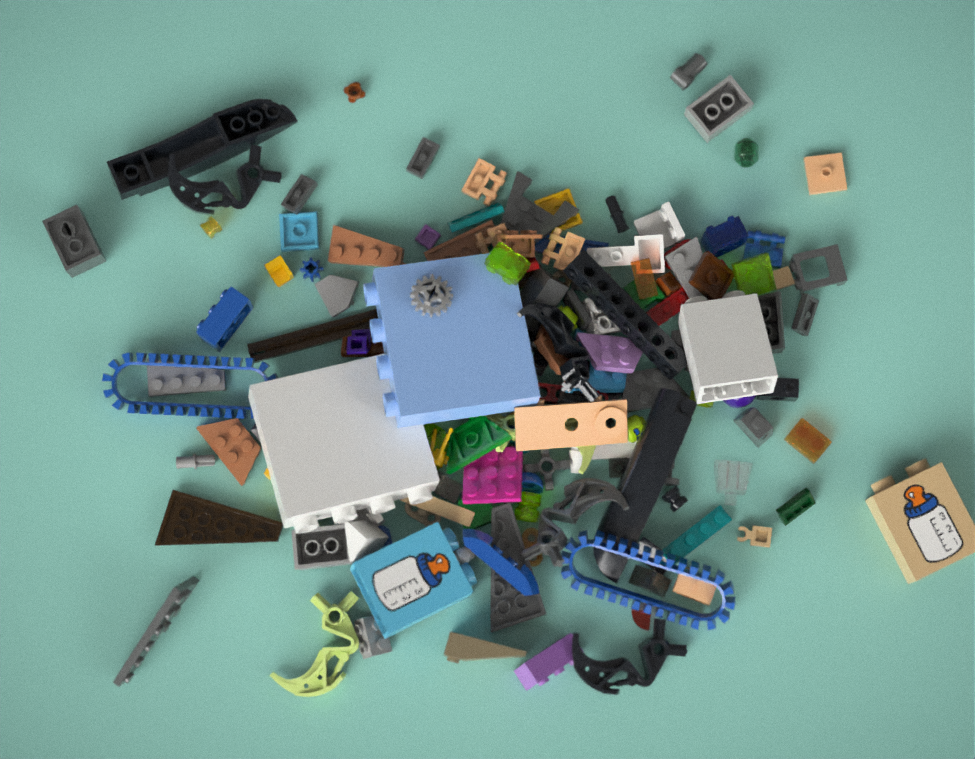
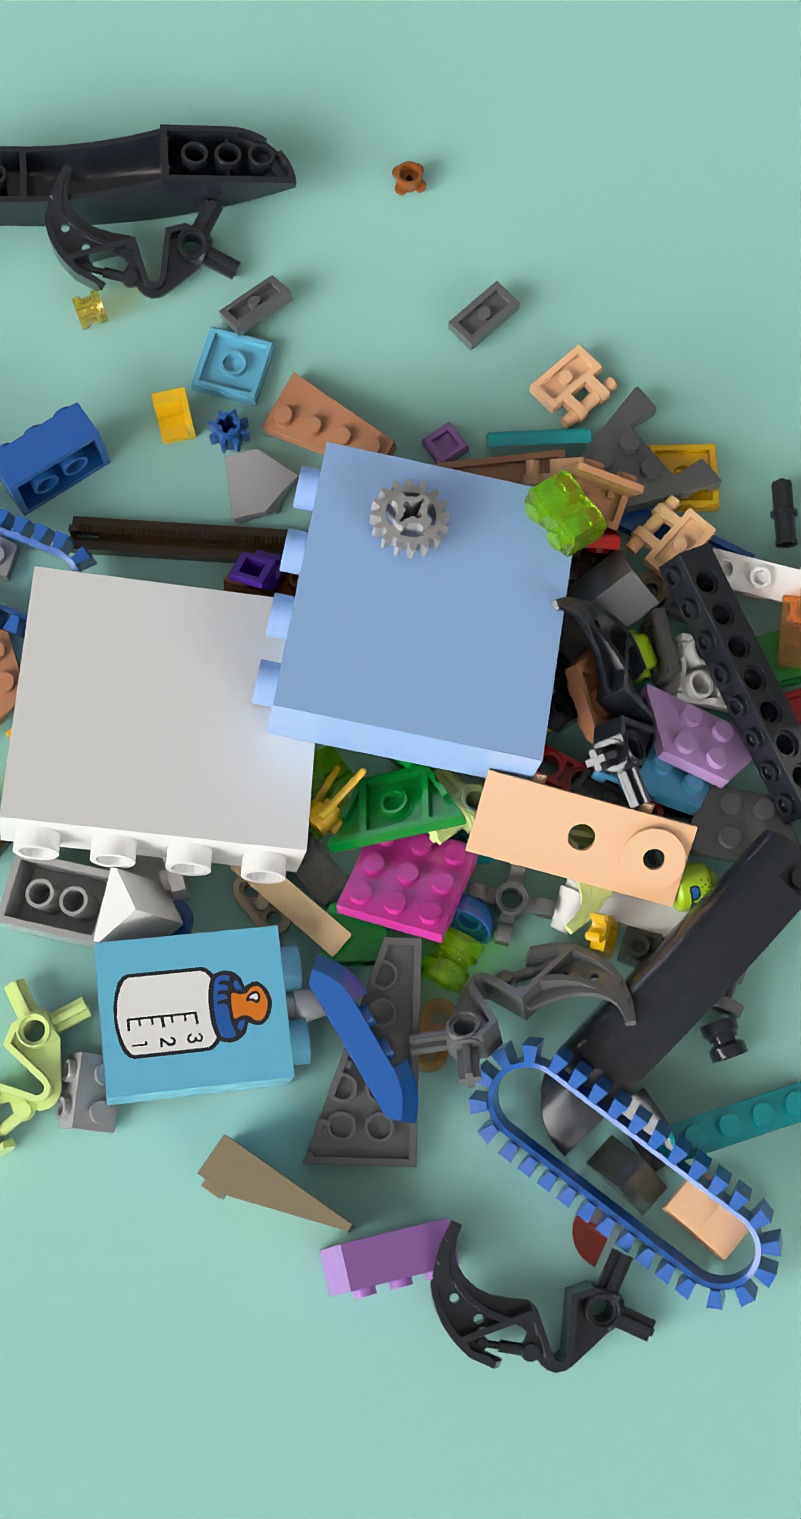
camera: 20 degrees right, 5 degrees down
none -> yellow plate [585,912,620,960]

